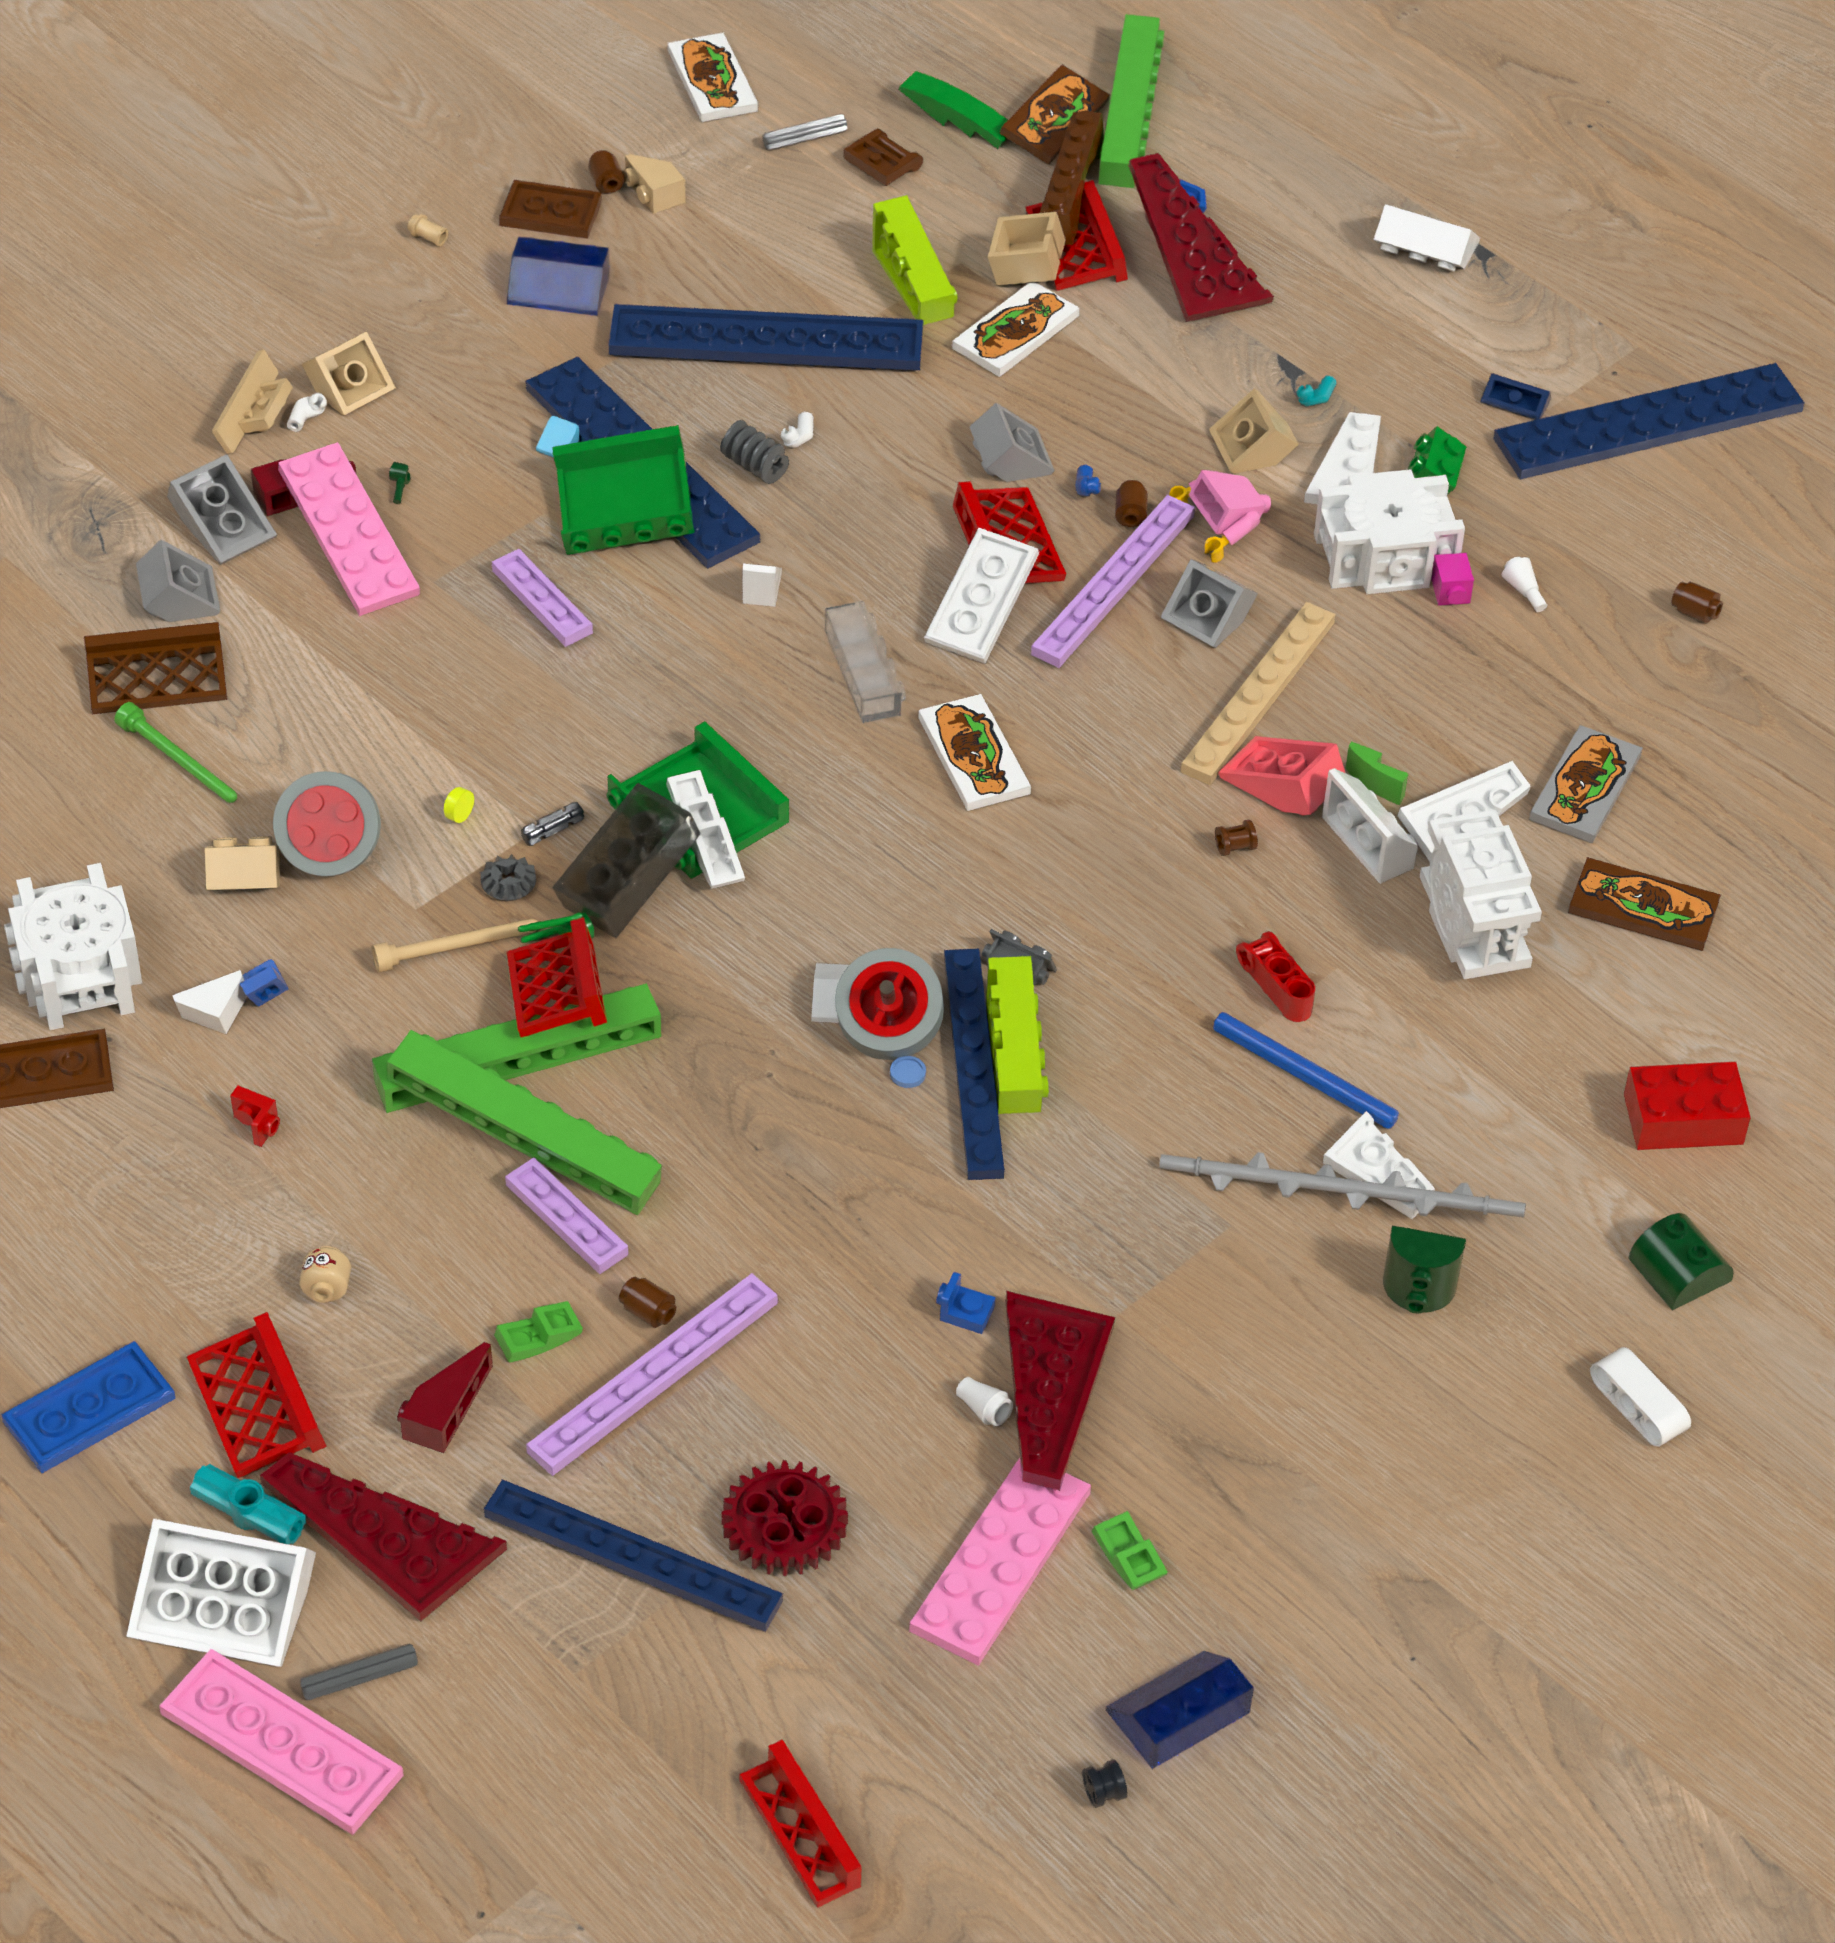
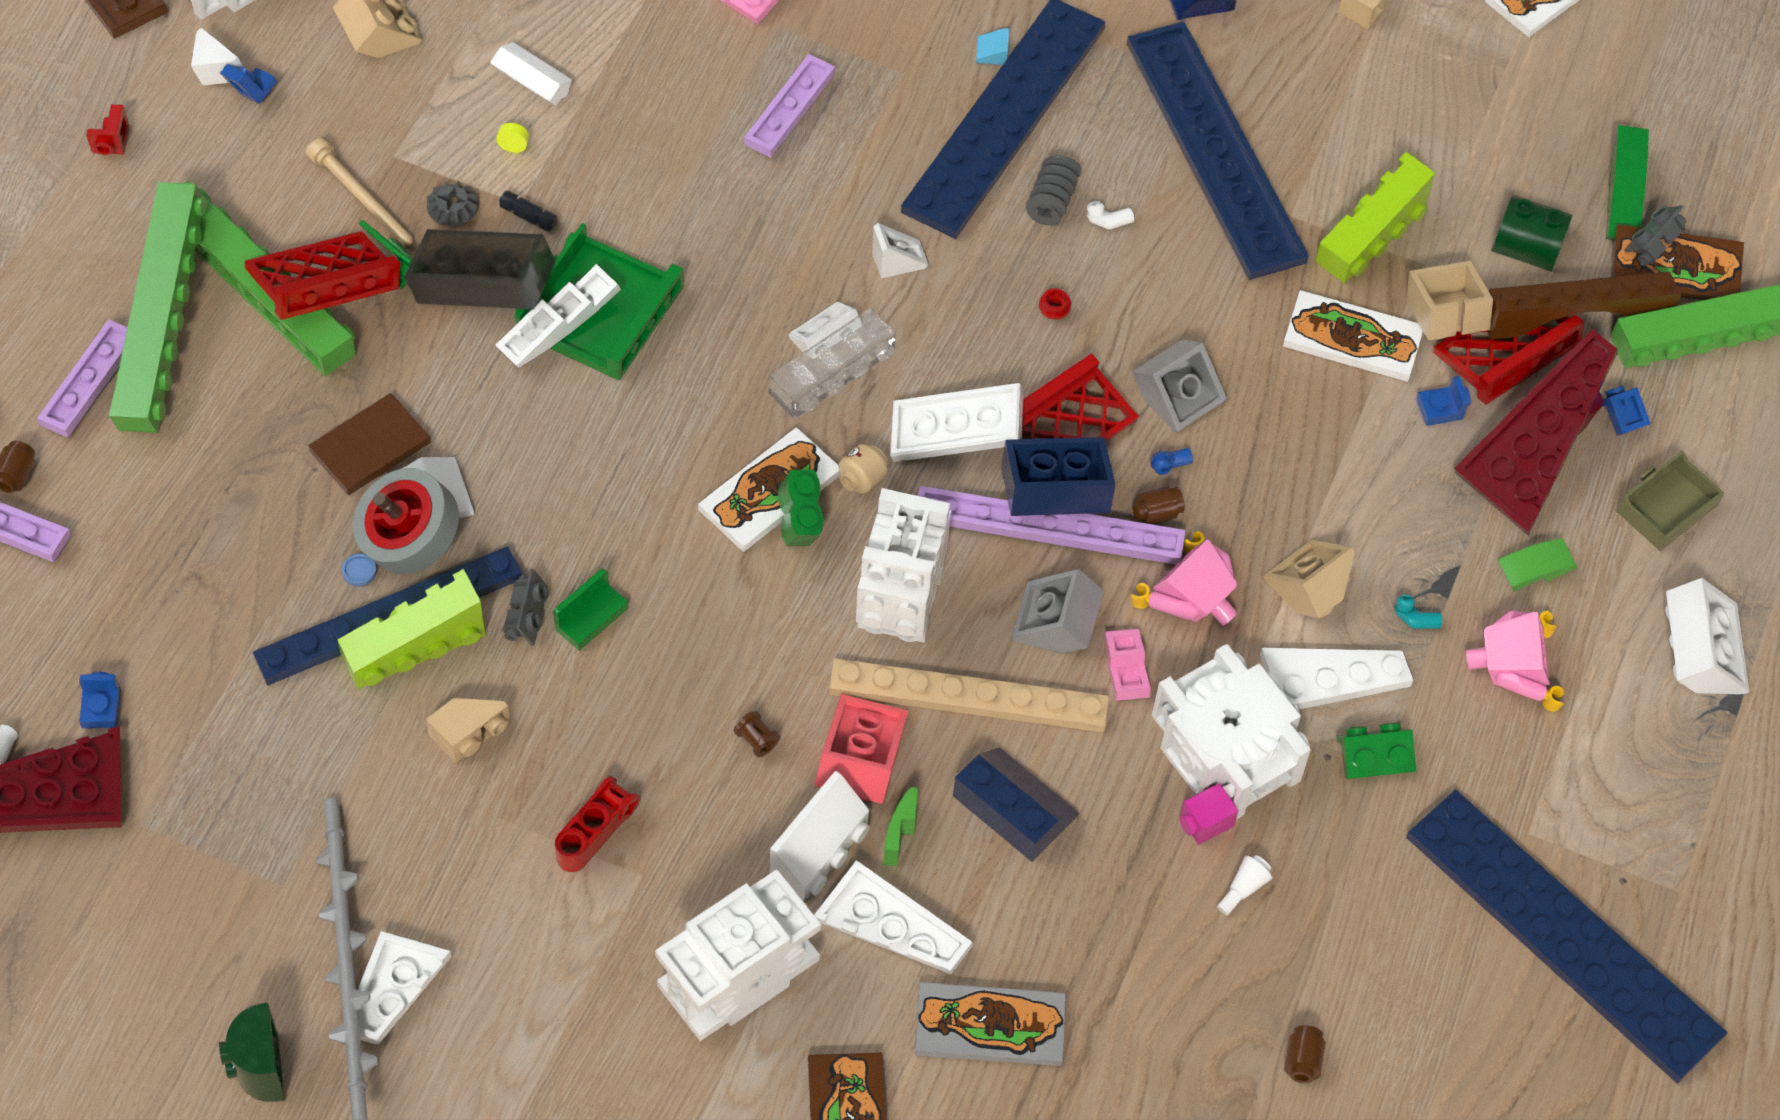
camera: 65 degrees right, 10 degrees up
wheel [273,771,381,876] -> none
green panel [552,425,694,555] -> none
axle [763,114,847,150] -> none
reddish brown plate [843,128,923,186] -> none
blue axle [1213,1012,1399,1129] -> none
dark blue slope [1480,373,1551,420] -> none
none -> reddish brown tile [308,393,431,496]
none -> tan slope [426,698,510,763]
none -> white piece [490,42,572,106]
none -> green panel [553,568,628,651]
none -> green brick [778,470,823,546]
none -> white slope [788,302,863,361]
none -> tan head [839,444,888,494]
none -> white piece [856,488,951,643]
none -> dark blue slope [953,747,1079,862]
none -> dark blue brick [1001,437,1115,516]
none -> red plate [1039,288,1071,320]
none -> bright pink slope [1105,629,1151,701]
none -> blue bracket [1416,376,1471,426]
none -> bright pink torso [1466,610,1564,712]
none -> dark green brick [1492,194,1573,272]
none -> bright green slope [1498,538,1577,592]
none -> olive container [1616,450,1724,551]
none -> dark grey hinge [1624,205,1686,266]

